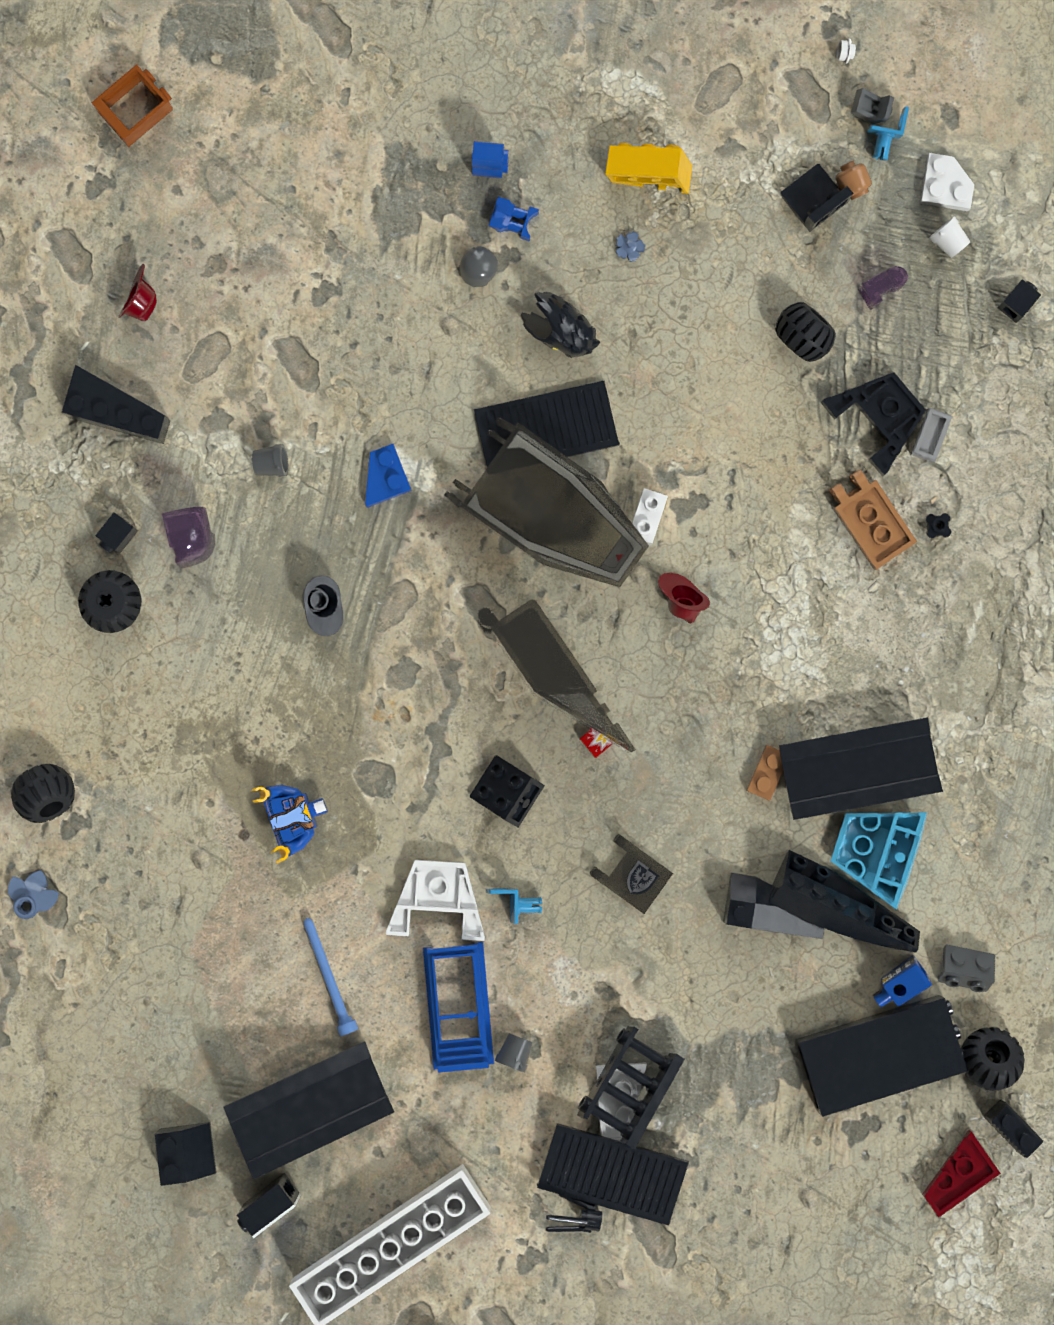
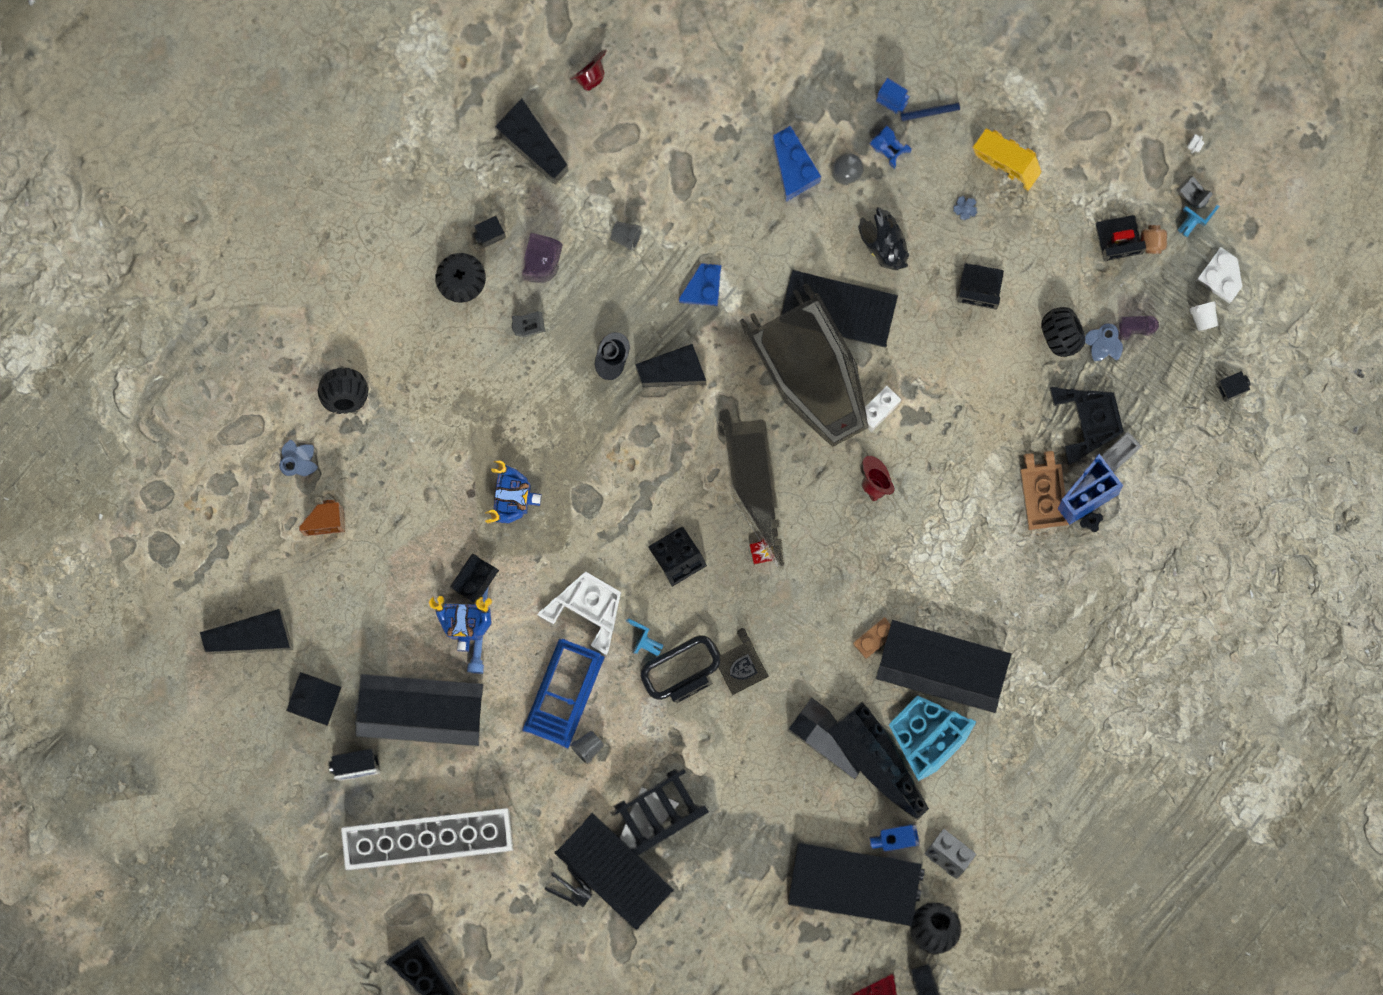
camera: 35 degrees right, 5 degrees down
none -> black wedge [200,609,293,654]
none -> dark orange slope [299,500,346,536]
none -> torso [429,596,492,652]
none -> black bracket [450,554,499,604]
none -> dark grey bracket [511,311,545,337]
none -> black wedge [635,343,707,387]
none -> black bar [640,635,721,704]
none -> blue wedge [772,126,821,202]
none -> dark blue bar [900,102,960,122]
none -> black bracket [957,263,1004,310]
none -> blue wedge [1058,454,1123,525]
none -> sand blue plate [1085,323,1123,361]
none -> red tile [1111,229,1135,244]

